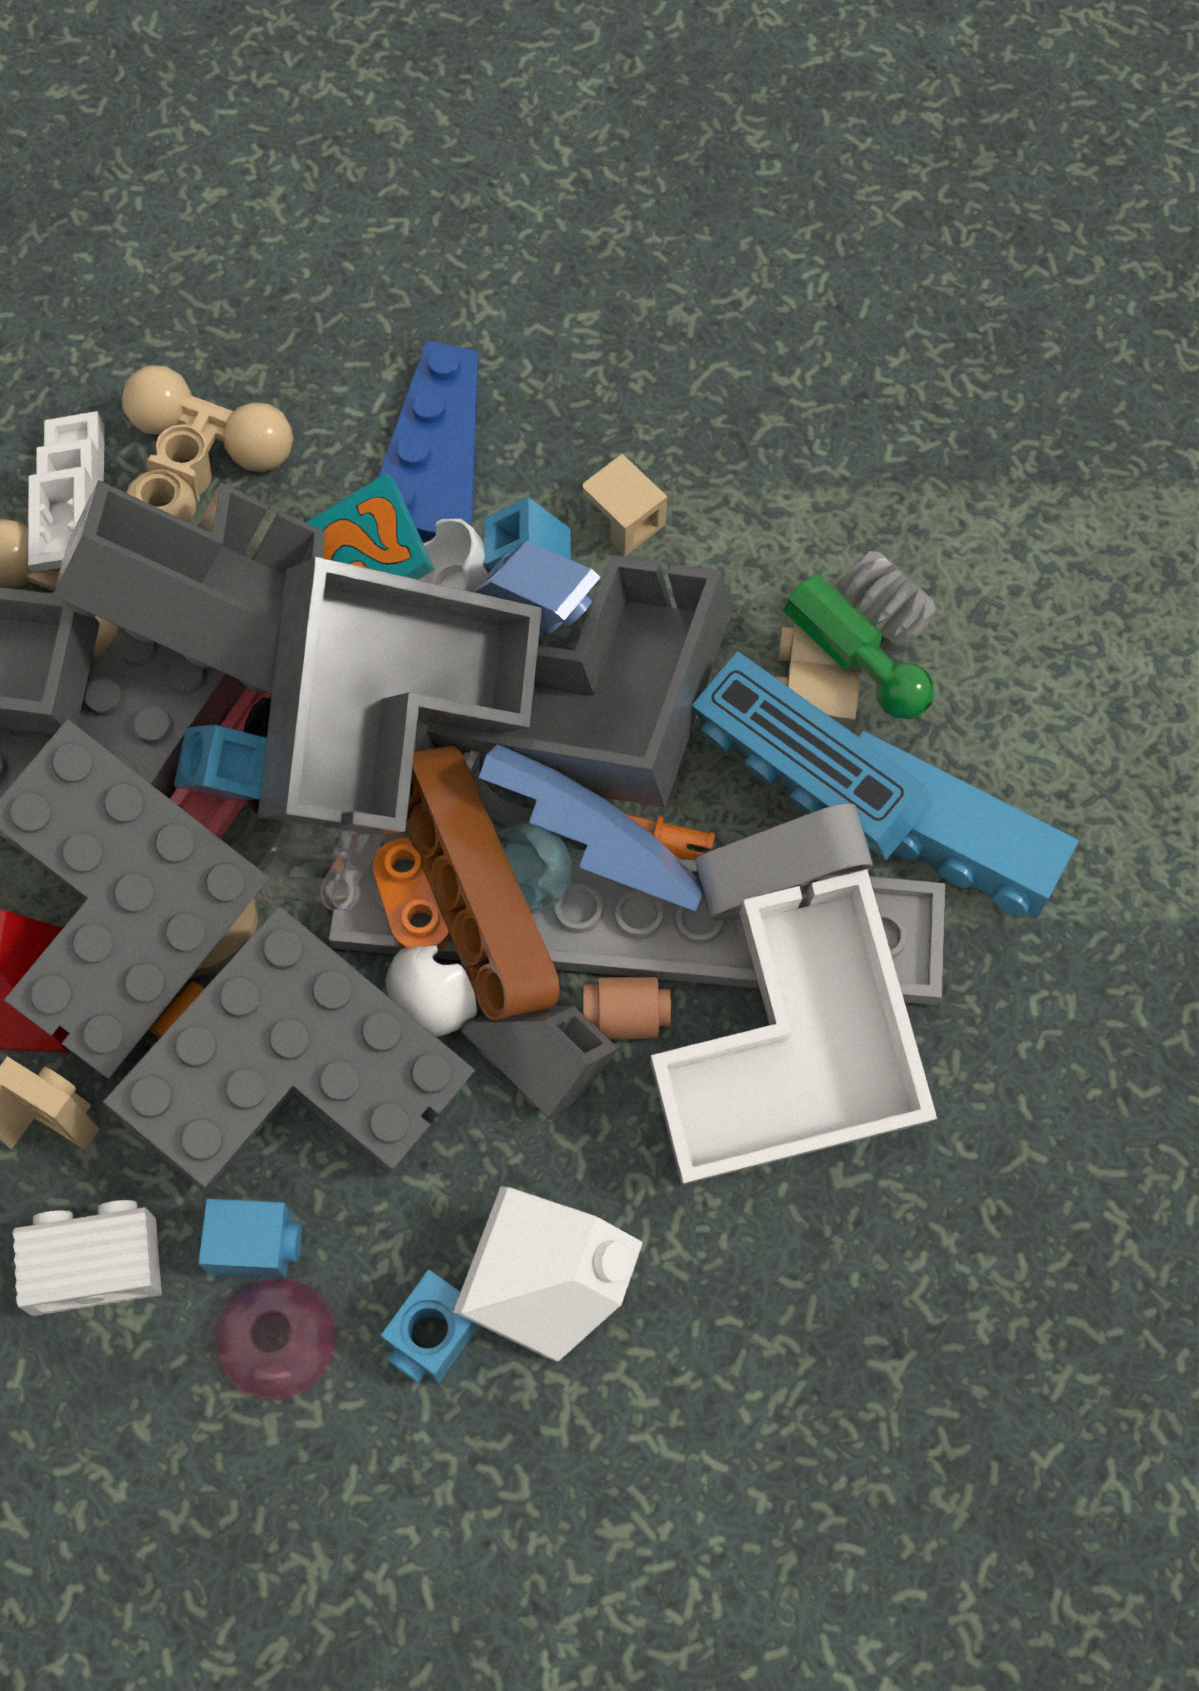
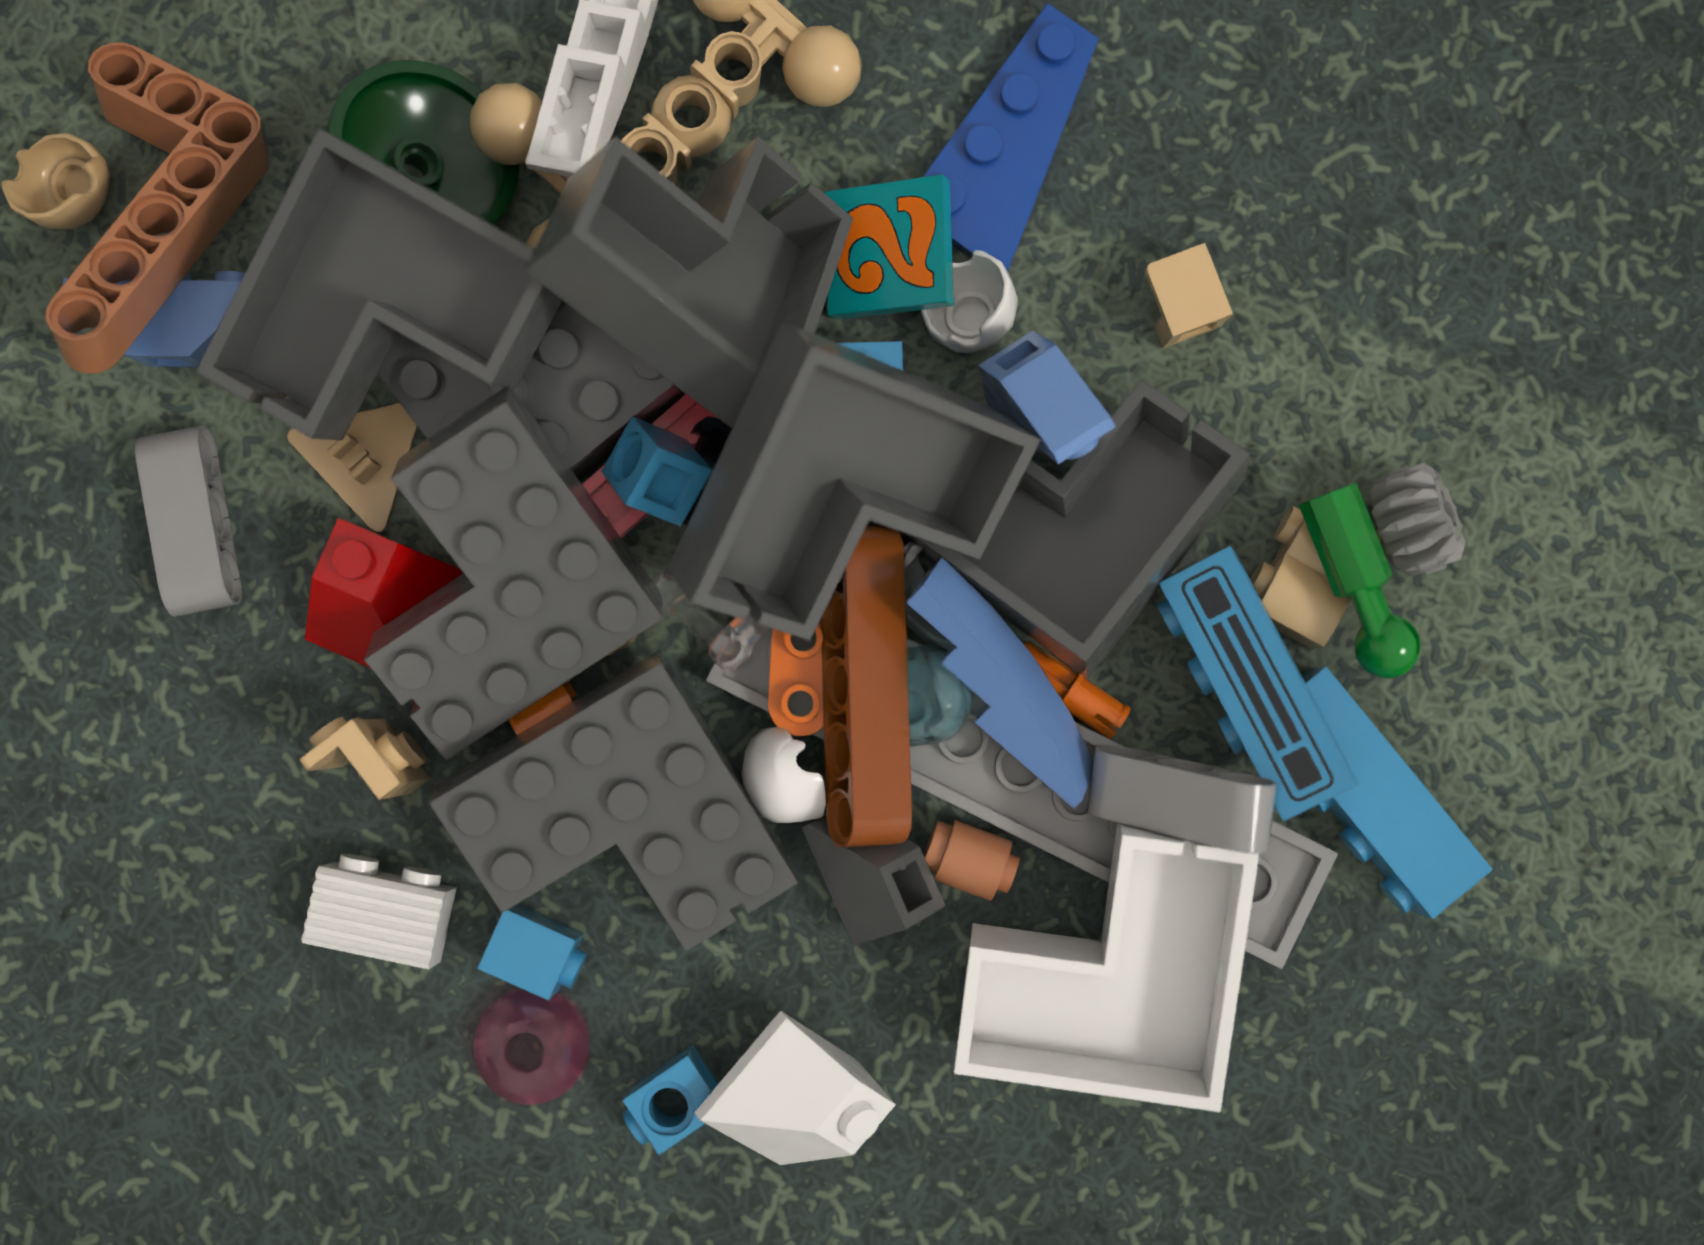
camera: 25 degrees right, 20 degrees up
dark azure brick [484,497,571,570] -> none

